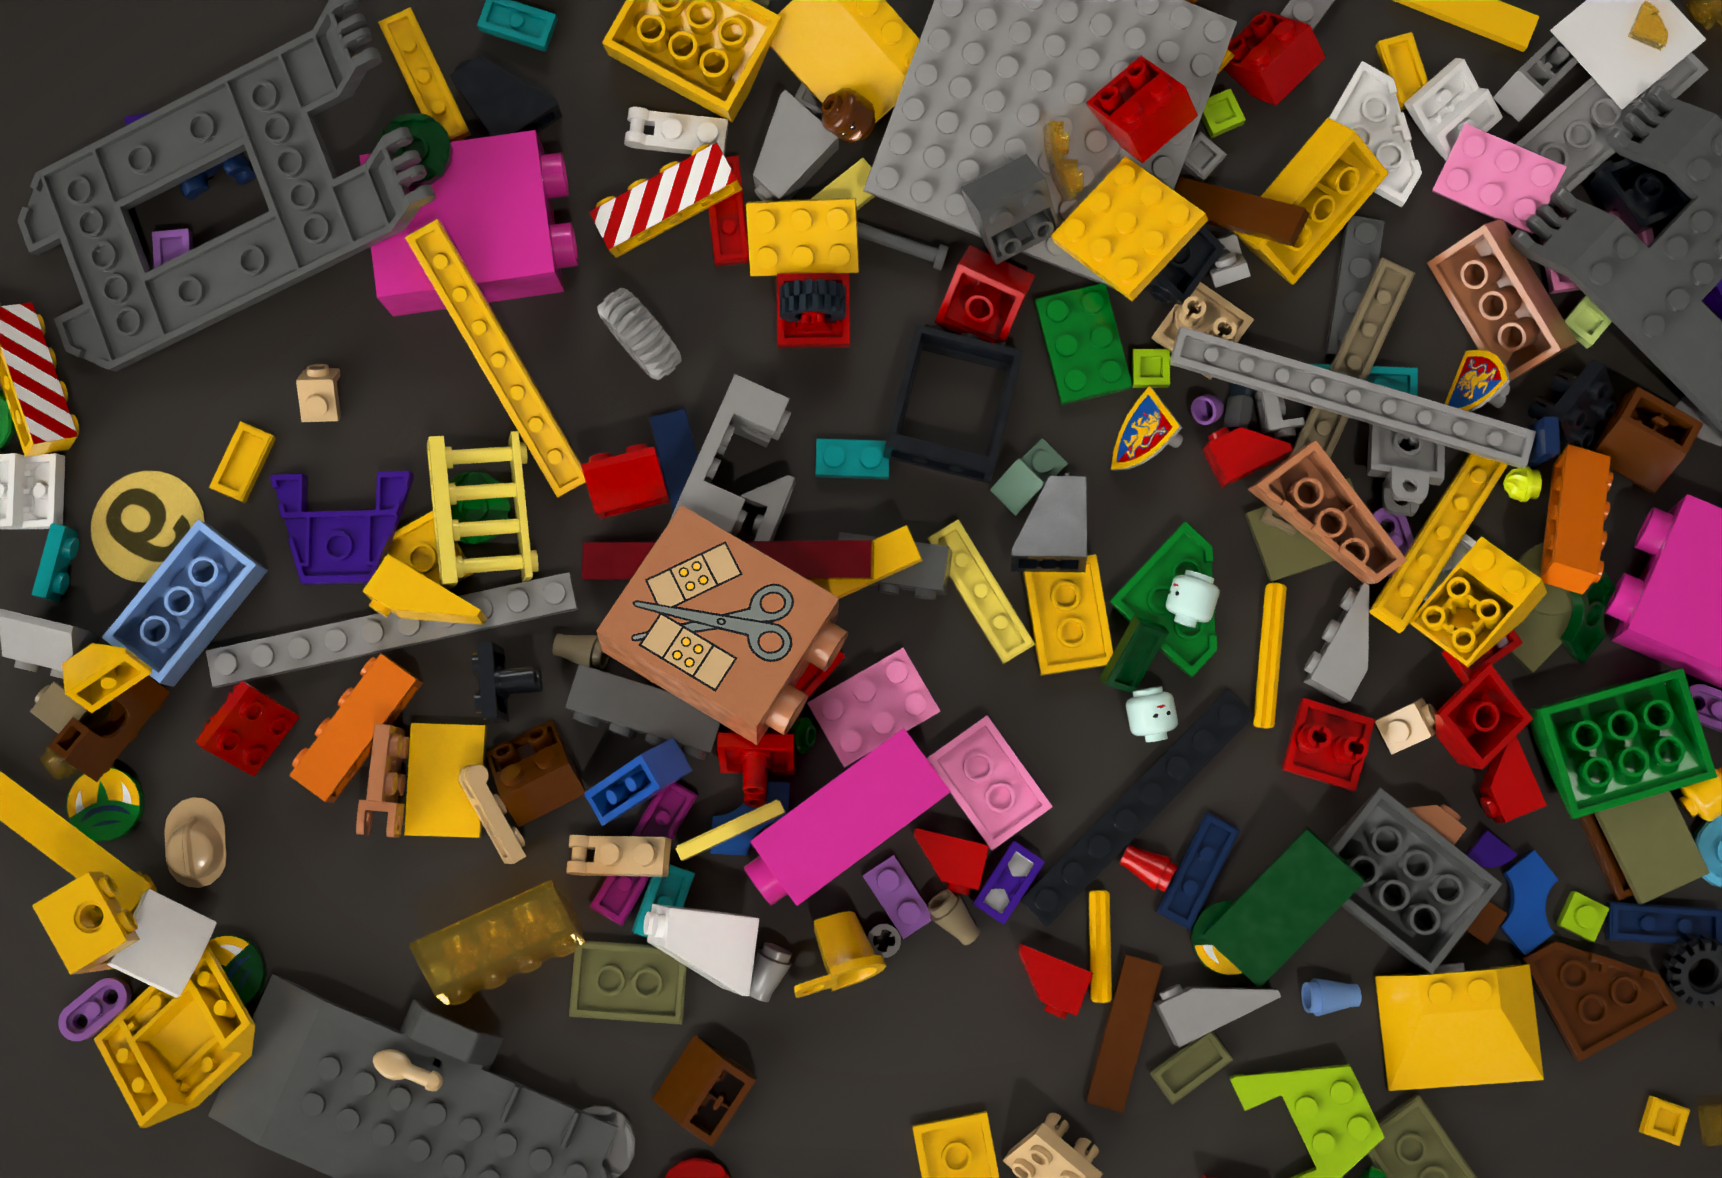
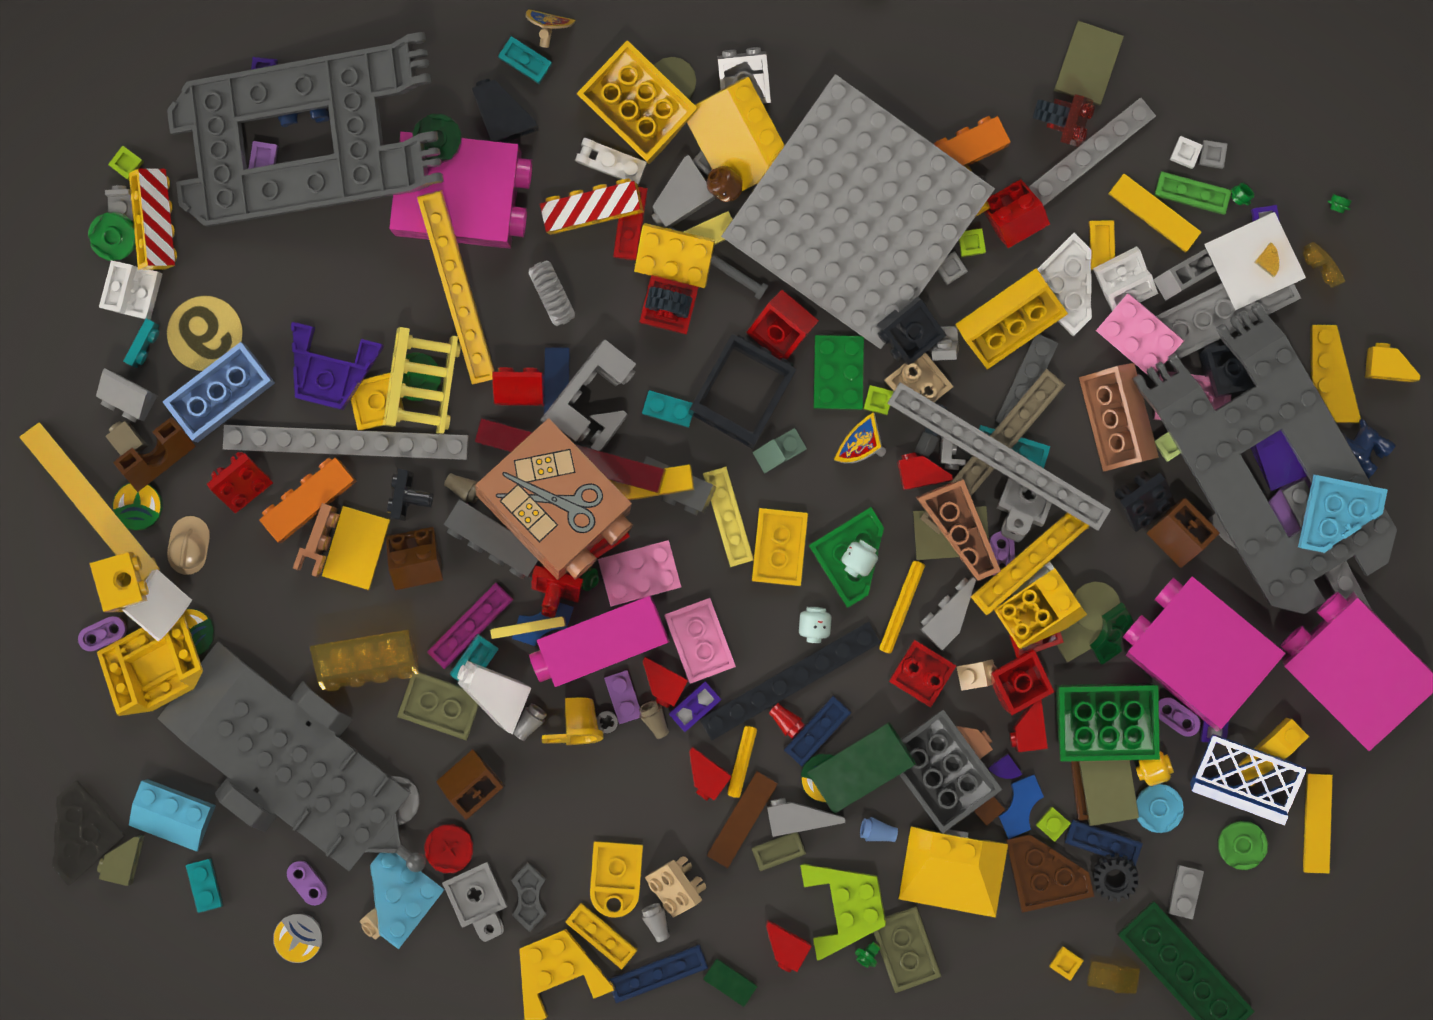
camera: 15 degrees right, 5 degrees up
clear yellow plate [40,747,77,781] -> none
yellow slope [62,643,152,713] -> none
yellow tile [209,421,276,504] -> none
tan bracket [296,364,341,422] -> none
yellow slope [363,554,488,625] -> none
tan piece [373,1049,443,1091] -> none
yellow tile [378,7,471,142] -> none
tan plate [458,764,526,864] -> none
tan plate [566,835,671,877] -> none
blue brick [584,737,693,826] -> none
dark grey slope [961,154,1059,265] -> none
slope [1011,473,1087,573] -> none
clear yellow slope [1043,121,1084,201] -> none
yellow plate [1051,156,1208,301] -> none
red slope [1086,55,1198,164] -> none
dark green tile [1099,616,1169,694] -> none
reddish brown tile [1174,177,1310,247] -> none
medium lavender hinge [1191,394,1224,425] -> none
shield [1445,350,1511,412] -> none
neon yellow plate [1503,466,1542,502] -> none
dark blue tile [1526,417,1560,467] -> none
orange brick [1540,444,1613,595] -> none

